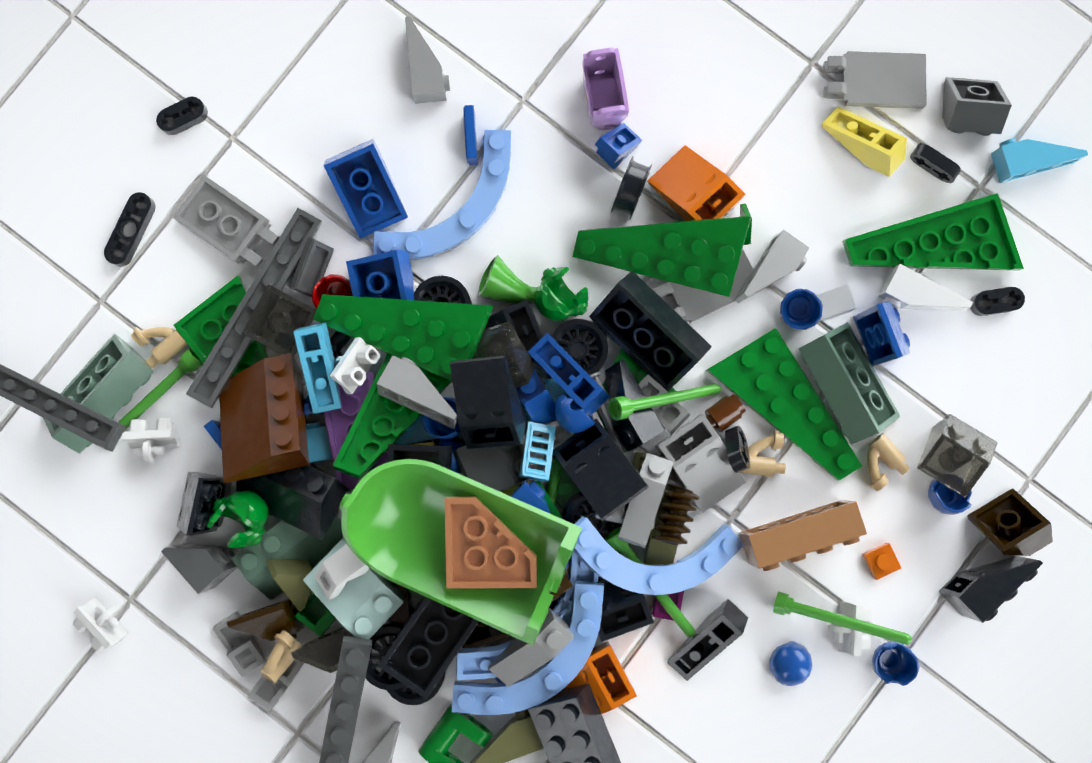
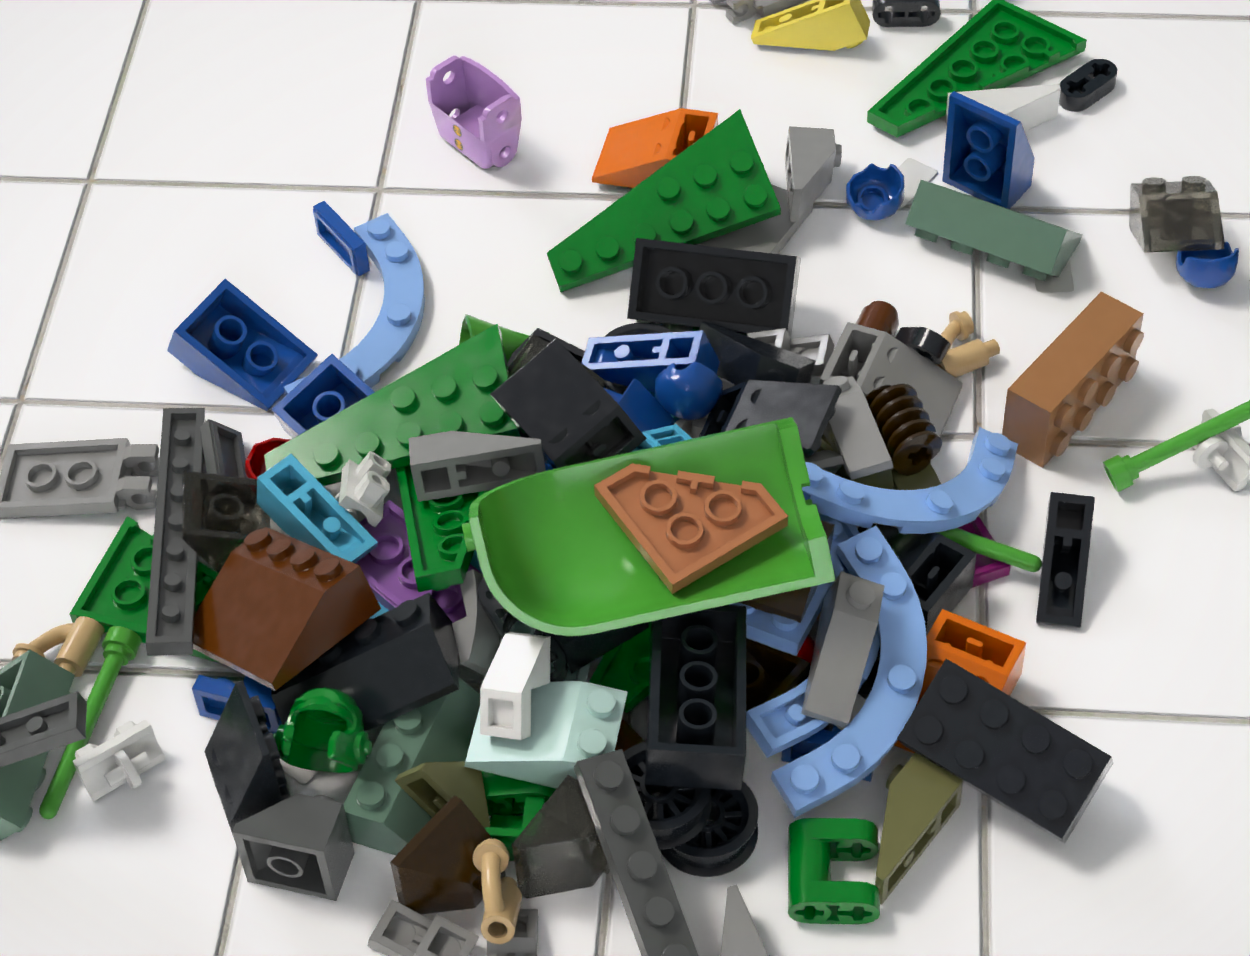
camera: 30 degrees left, 35 degrees down
light grey slope [405,17,451,104] -> none
green helmet [534,267,589,321] -> none
blue slope [595,122,643,169] -> none
bright green piece [608,384,721,420] -> none
black wheel [610,156,653,220] -> none
green wing [706,328,863,481] -> none
blue hair [769,641,813,686] -> none
orange plate [862,542,902,580] -> none
tan plant [867,433,910,491] -> none

